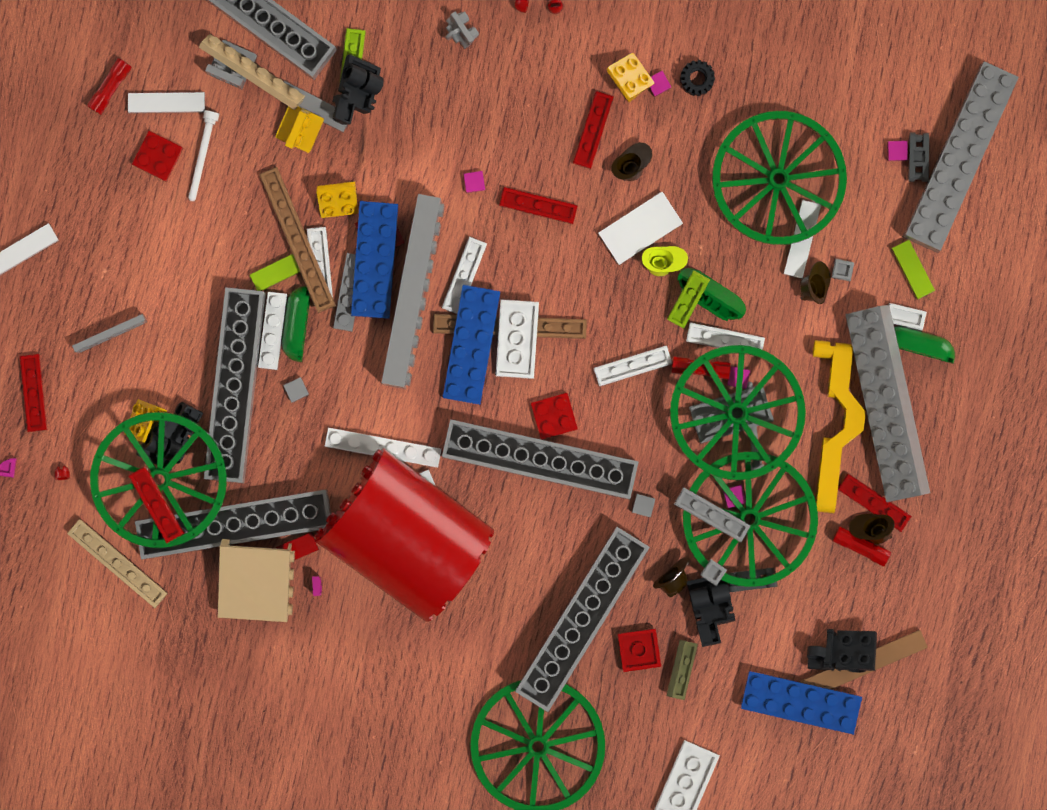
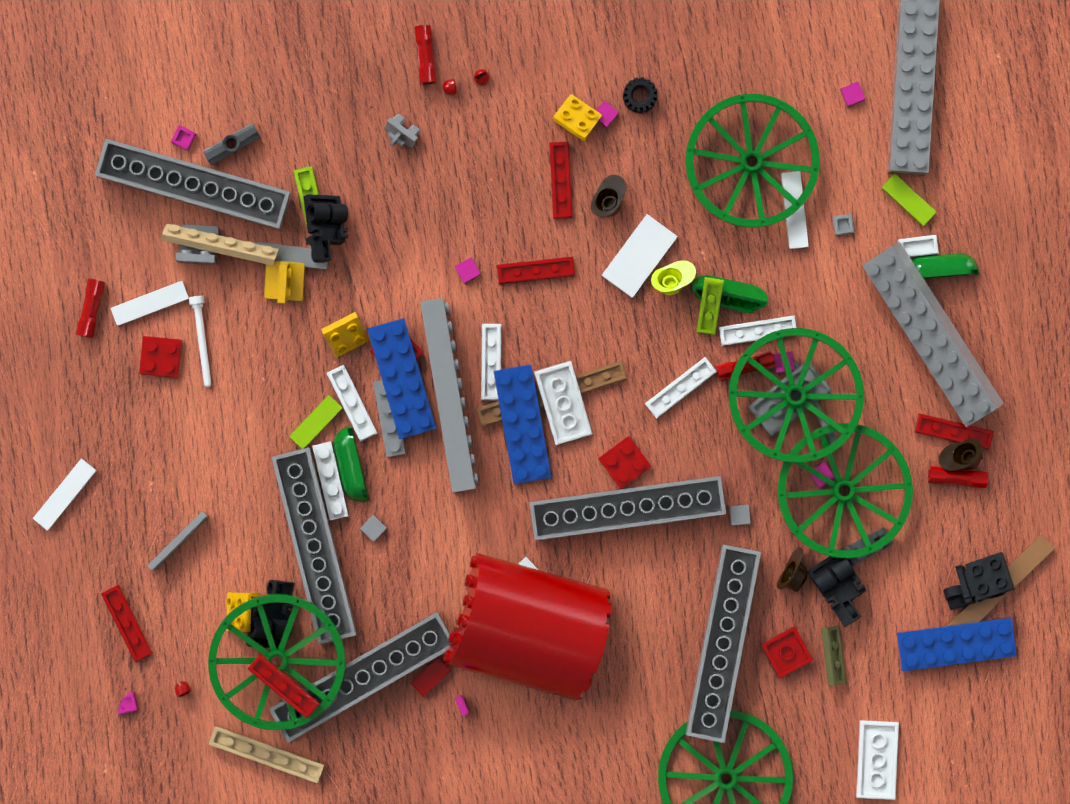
camera: 25 degrees left, 0 degrees up
tan panel [218,539,295,622] -> none
medium nougat tile [259,167,336,313] -> none
white plate [325,428,442,468] -> none
light grey tile [674,487,751,542] -> none
light grey tile [700,559,727,586] -> none
dark brown piece [800,262,831,304] -> none
yellow beam [813,340,866,514] -> none
dark grey plate [908,132,929,182] -> none

